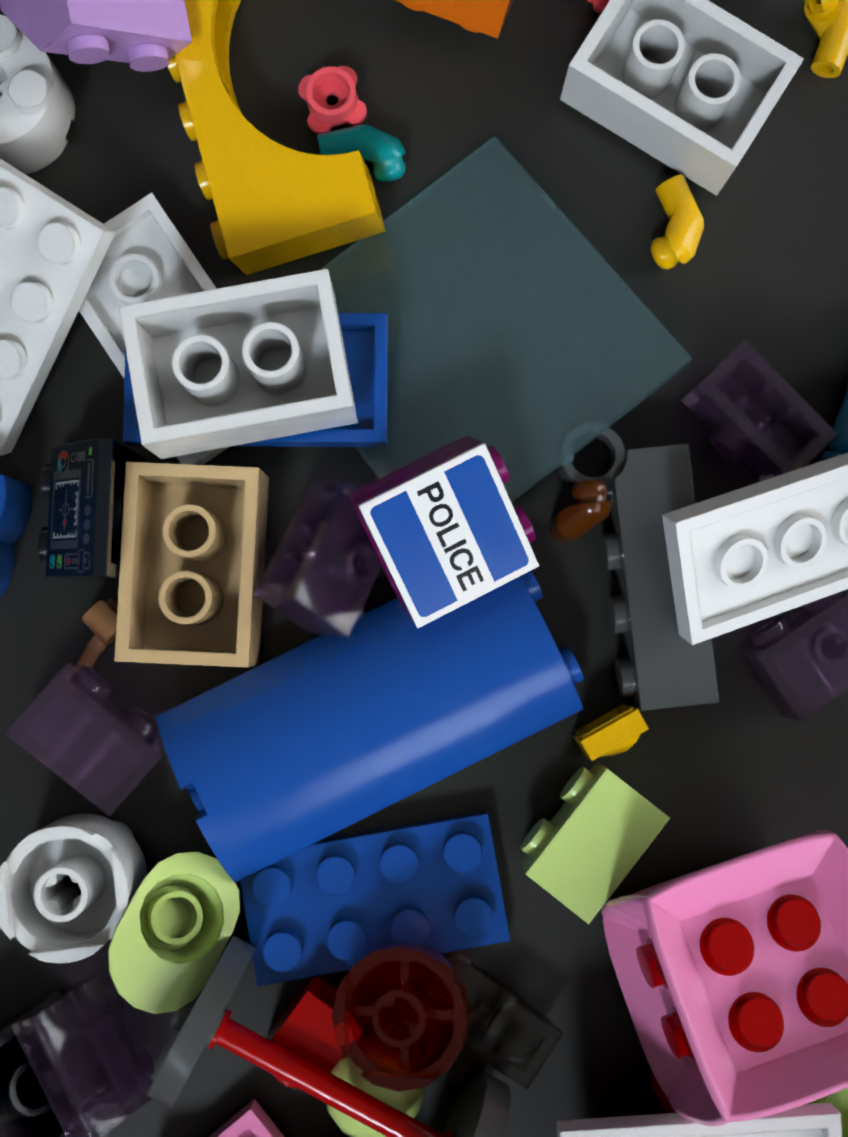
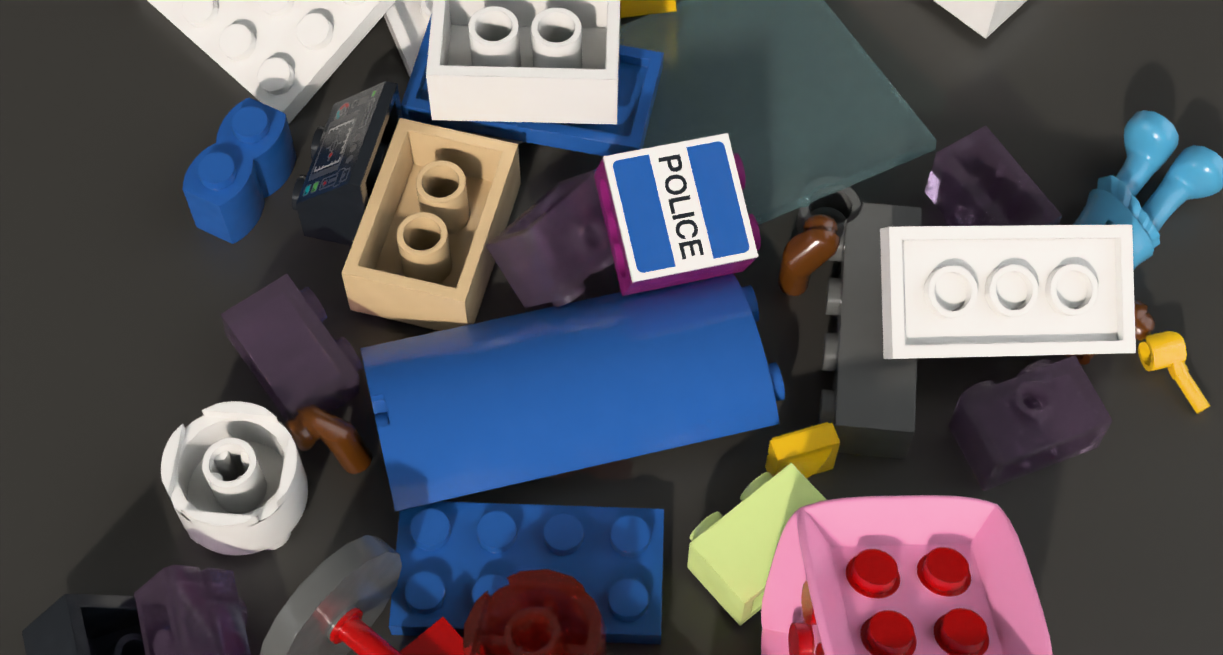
camera: 15 degrees right, 25 degrees down
medium nougat hand [67,598,118,686] -> none
yellowish green piece [108,852,240,1014] -> none
yellow arm [650,174,704,270] -> none
none -> reddish brown arm [284,405,372,474]

